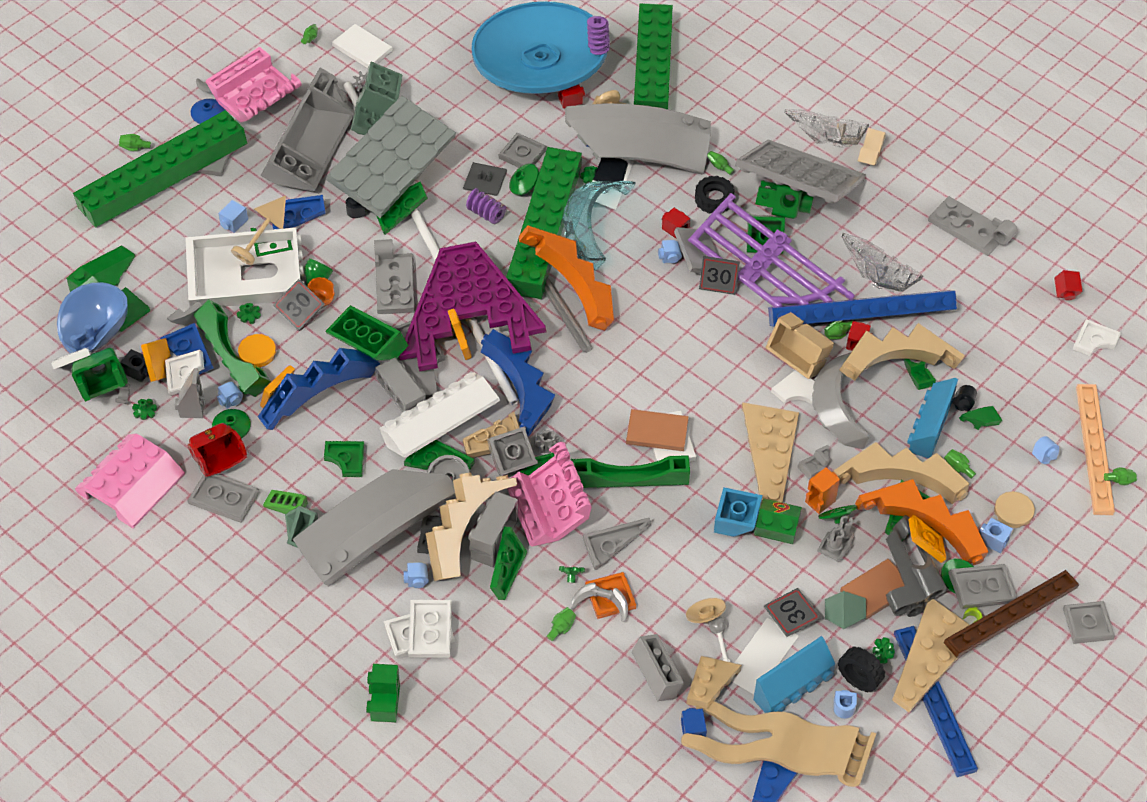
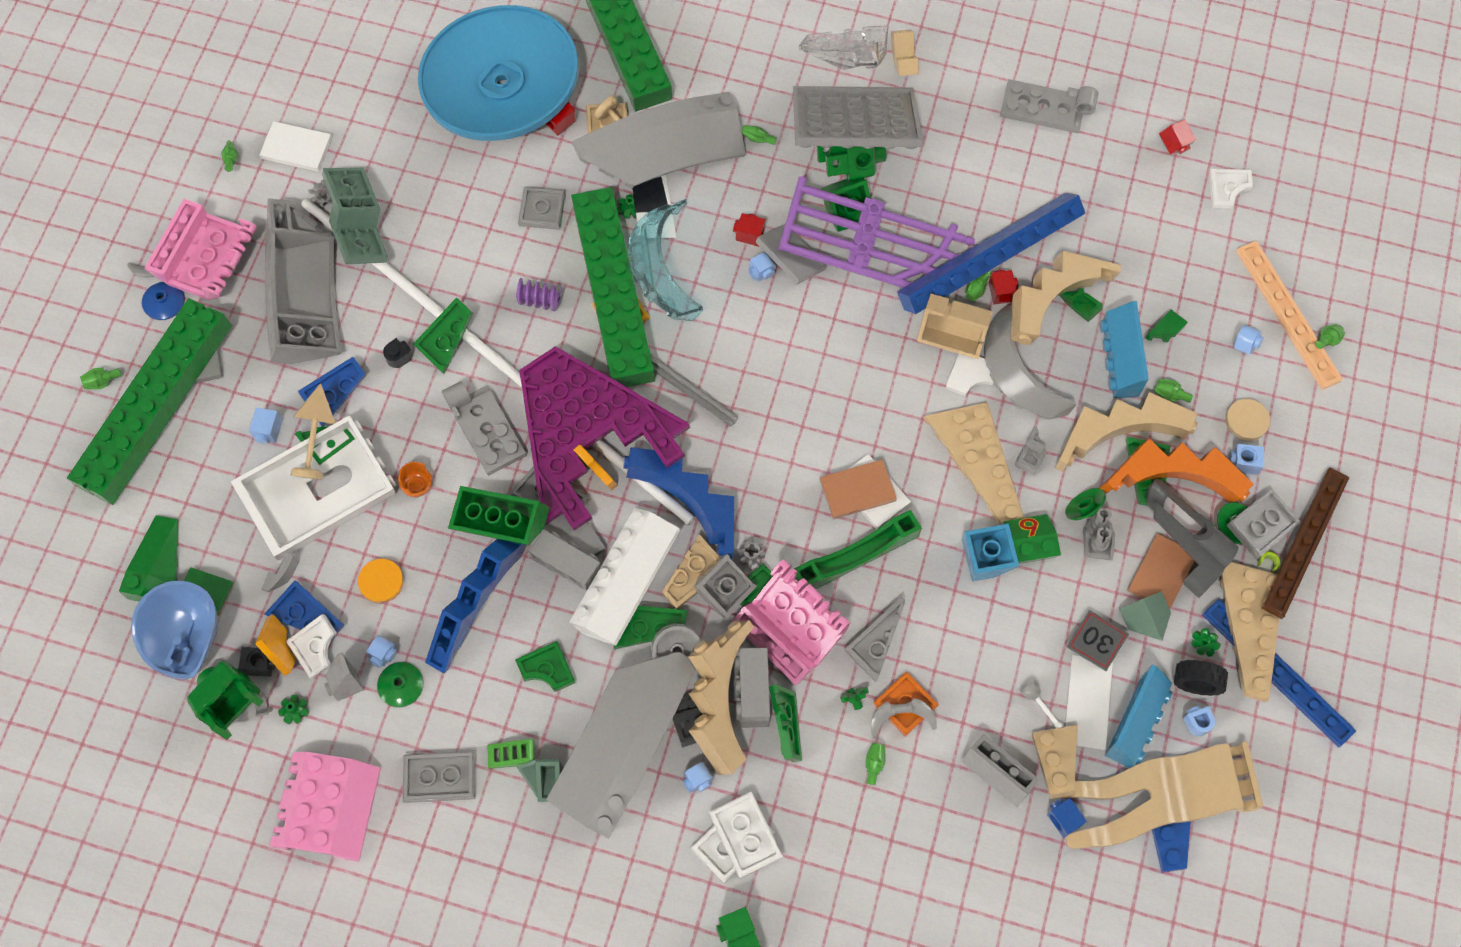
camera: 25 degrees left, 15 degrees up
white tile [51,348,91,369] -> none
red piece [187,423,247,477] -> none
green arch [194,299,271,397] -> none
green plant [237,303,261,324] -> none
light orange tile [260,365,295,408] -> none
piece [273,279,325,331] -> none
green helmet [304,258,333,286] -> none
light grey piece [326,96,456,218] -> none
dark grey piece [463,162,507,196] -> none
green dish [509,163,539,195] -> none
orange arch [519,225,614,331] -> none
medium lavender piece [587,16,610,55] -> none
tan dish [686,598,726,623] -> none
black tyre [695,176,735,214] -> none
dark grey piece [699,256,740,295] -> none
orange brick [805,467,840,514] -> none
clear wedge [841,233,923,292] -> none
light orange tile [908,515,946,563] -> none
black plate [952,385,978,412] -> none
light grey tile [1063,601,1115,644] -> none

